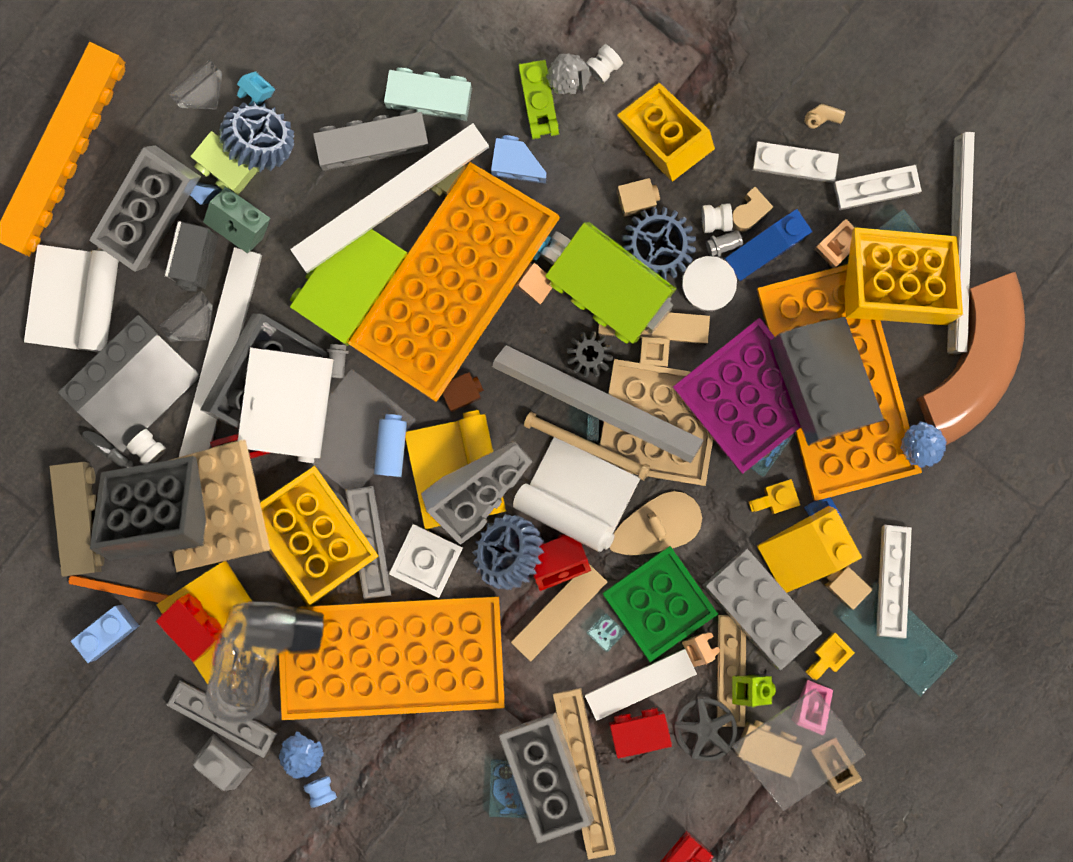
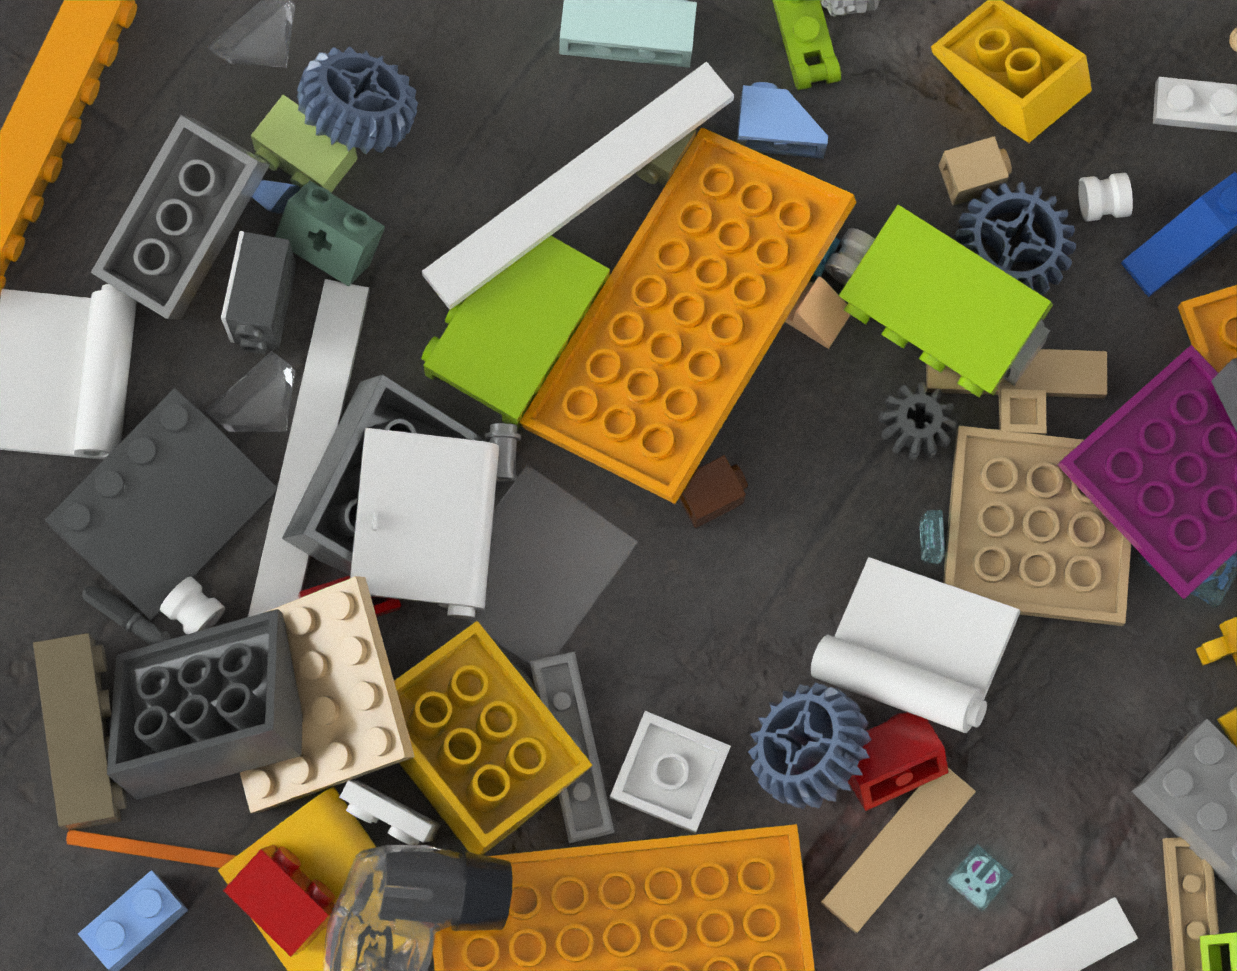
camera: 10 degrees left, 10 degrees down
medium azure tile [237,71,276,106] -> none
light grey brick [313,110,429,171] -> none
light blue brick [374,414,407,477] -> none
yellow door [405,410,506,529] -> none
light grey wedge [421,441,532,545] -> none
light grey tile [492,345,703,463] -> none
tan bar [524,412,650,481] -> none
green plate [602,546,718,662] -> none
tan shield [609,491,702,555] -> none
white tile [682,256,737,311] -> none
light nougat tile [682,633,720,667] -> none
light grey pin [706,230,743,257] -> none
tan leg [732,187,773,232] -> none
none -> white plate [339,780,441,846]

